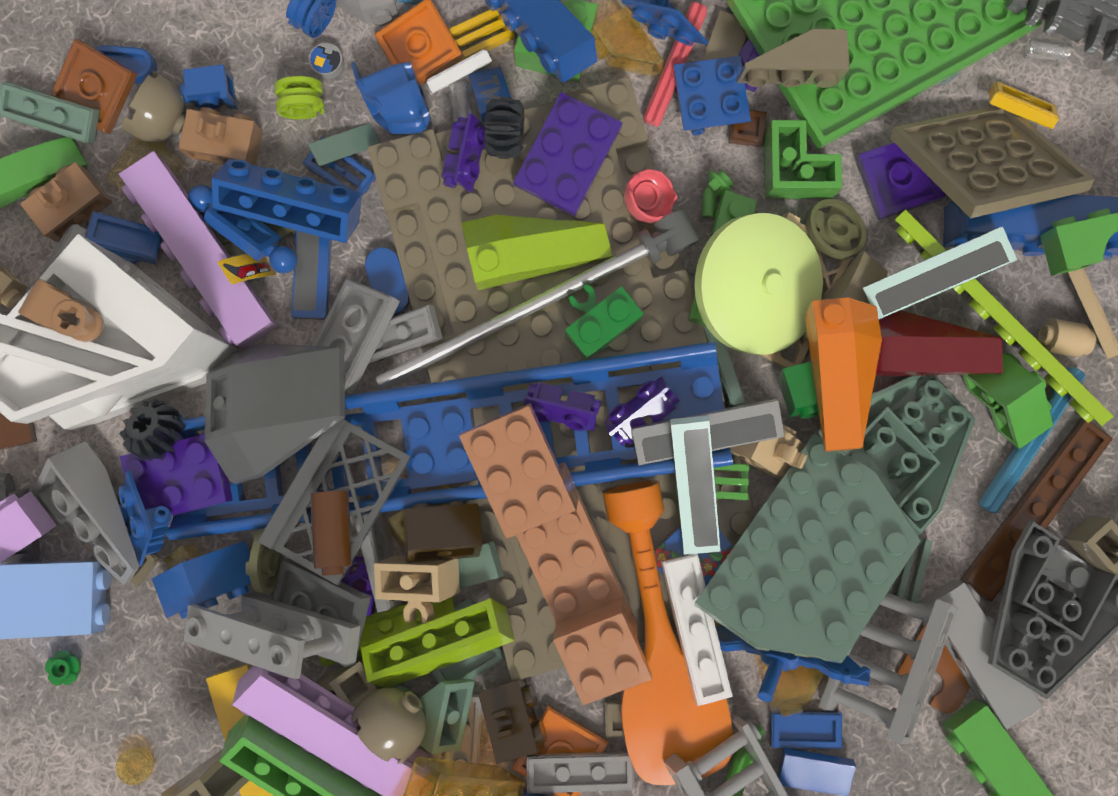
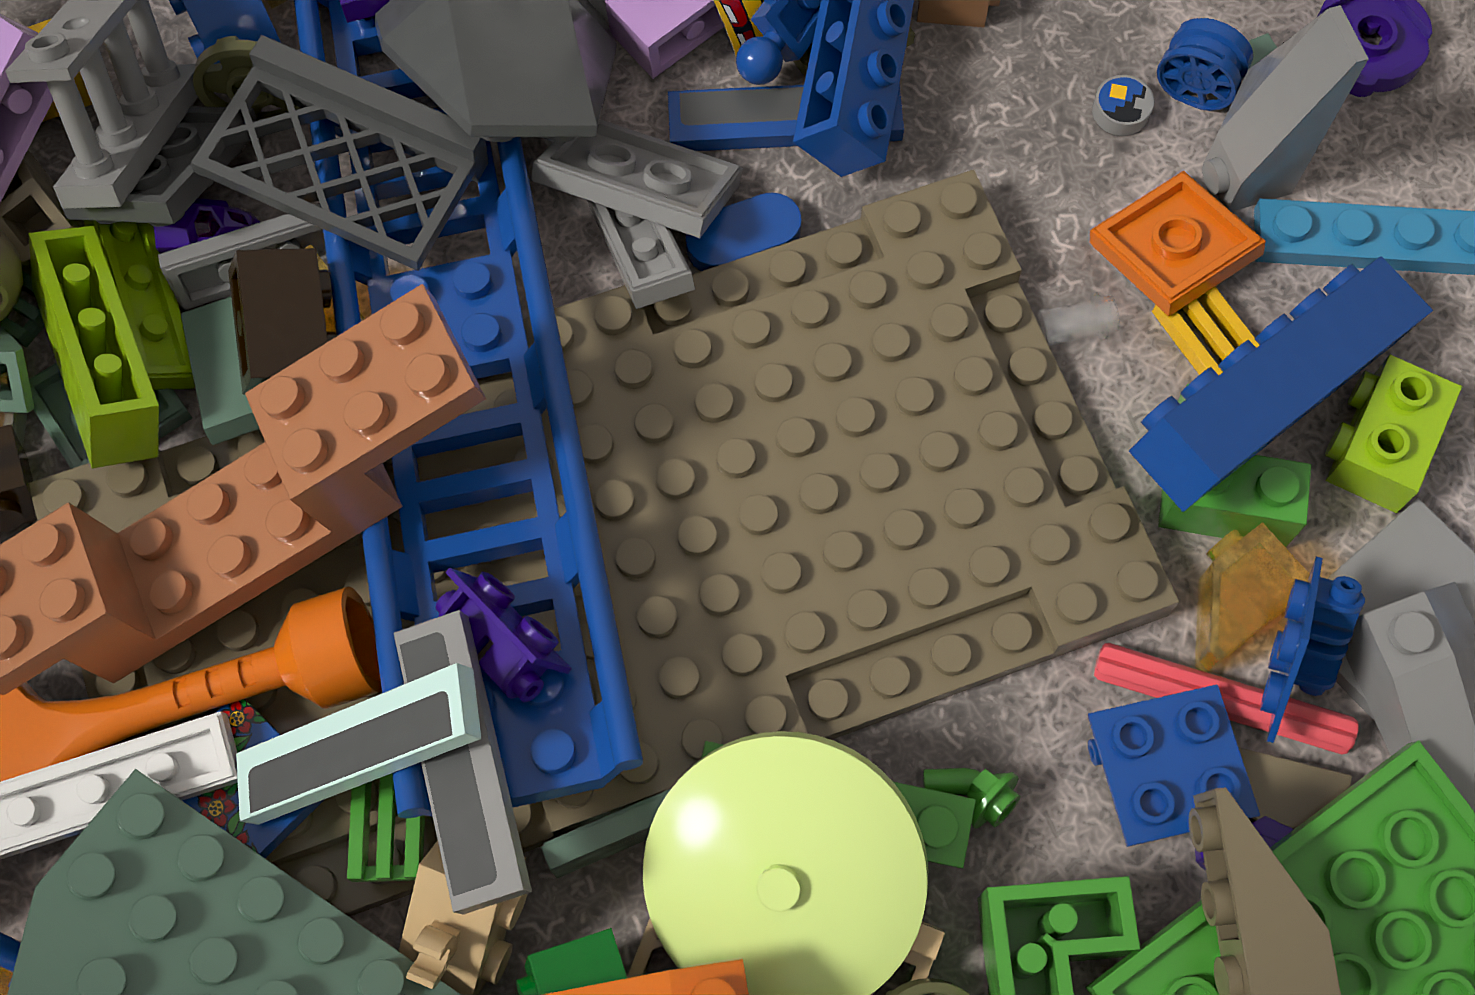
camera: 90 degrees right, 15 degrees down
lime wheel [274,76,325,120] -> none
blue tile [302,136,376,199] -> none
sand green sticker [308,123,380,166] -> none
reddish brown brick [311,491,352,576] -> none
blue piece [351,61,431,134] -> none
tan brick [374,555,460,623] -> none
flat silver piece [375,209,700,389] -> none
white tile [425,50,492,95] -> none
dark purple hinge [441,113,485,193] -> none
lime wedge [461,215,613,290] -> none
blue tile [468,66,512,123] -> none
black gear [484,97,525,159] -> none
dark purple plate [513,92,623,217] -> none
dark purple hinge [524,382,601,431] -> none
green brick [565,284,644,360] -> none
coral hair [623,169,678,223] -> none
reddish brown tile [729,110,767,147] -> none

